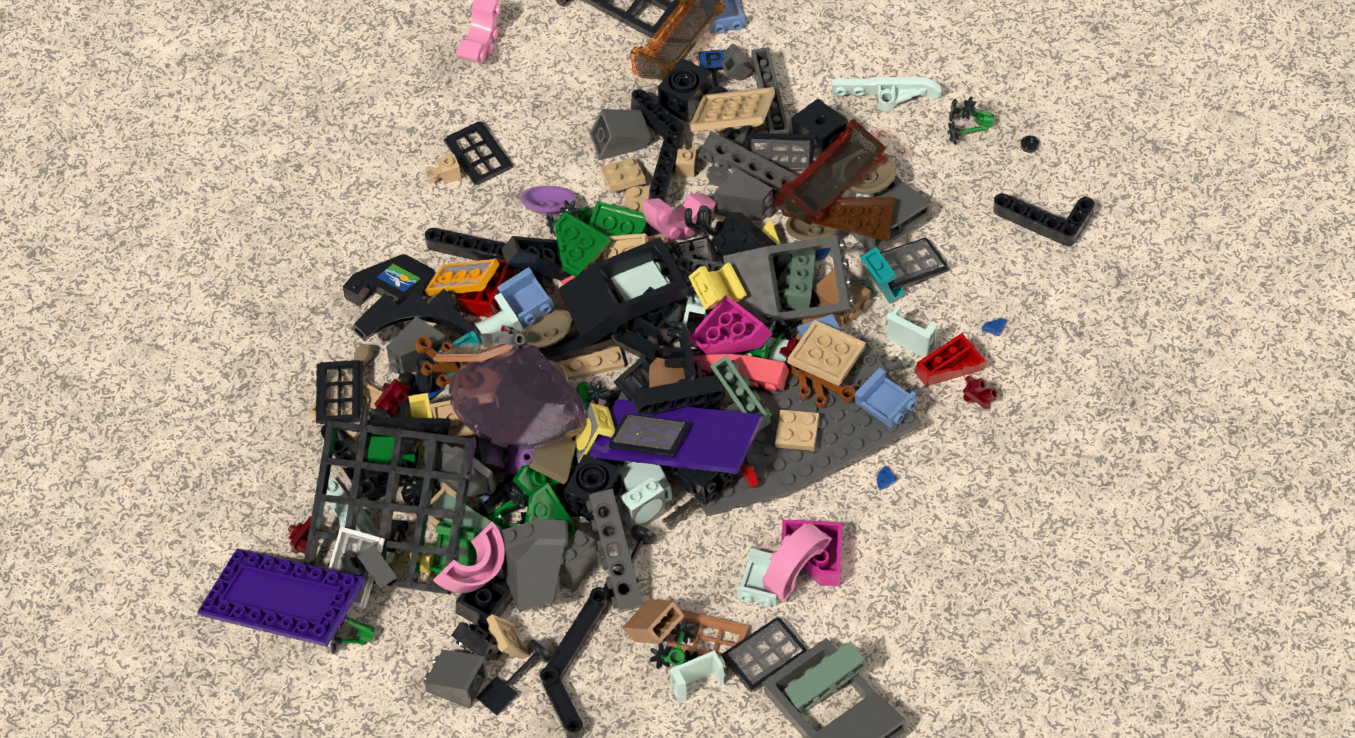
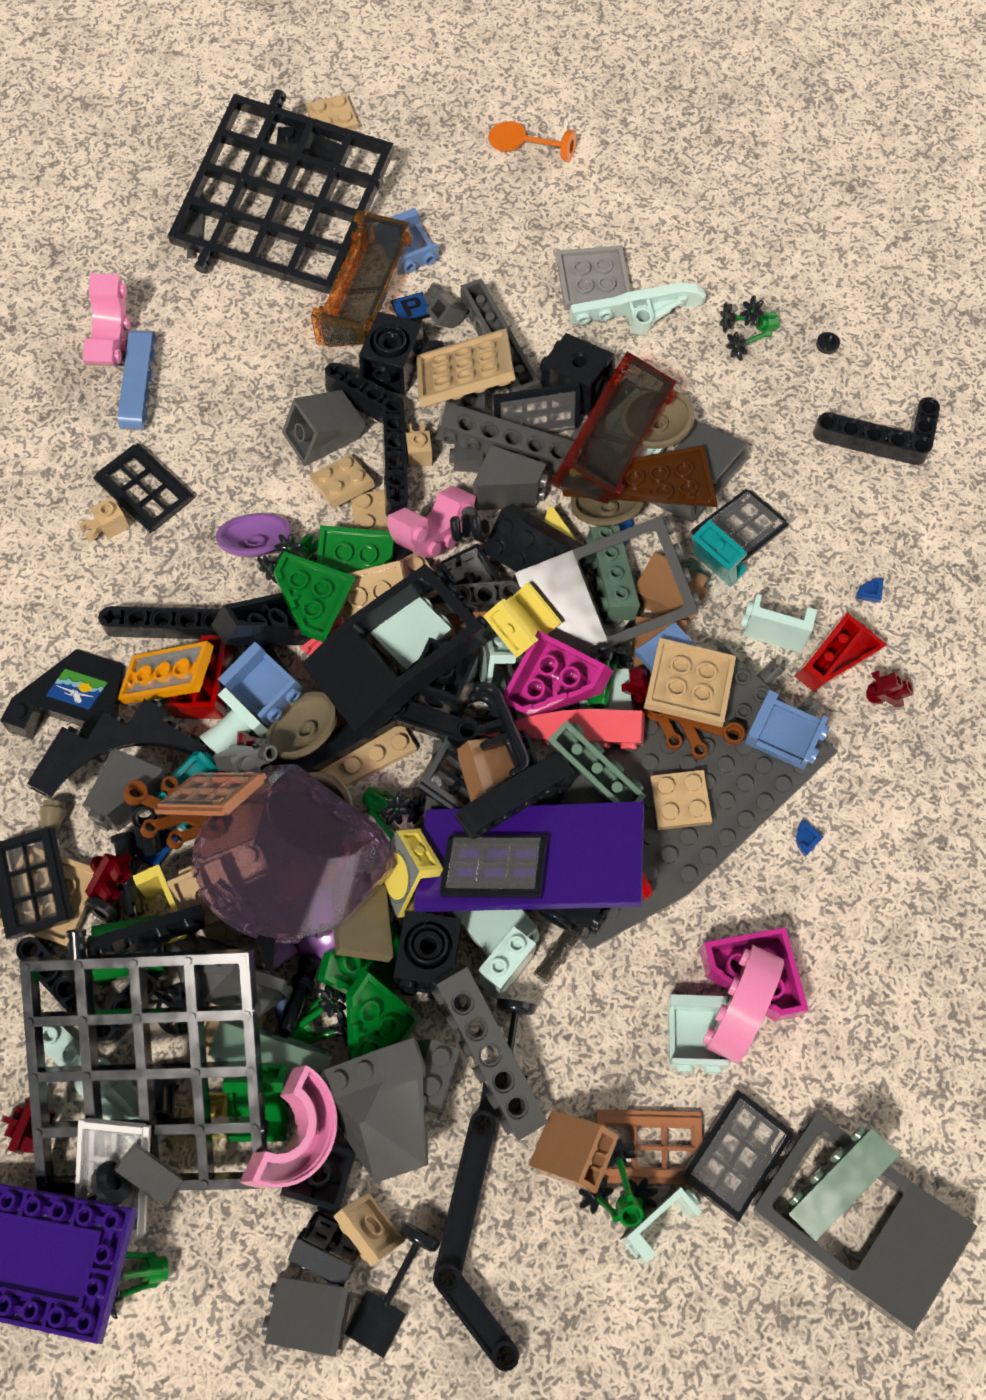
camera: 20 degrees left, 10 degrees up
none -> medium blue beam [118,330,156,430]
none -> light grey plate [555,245,631,310]

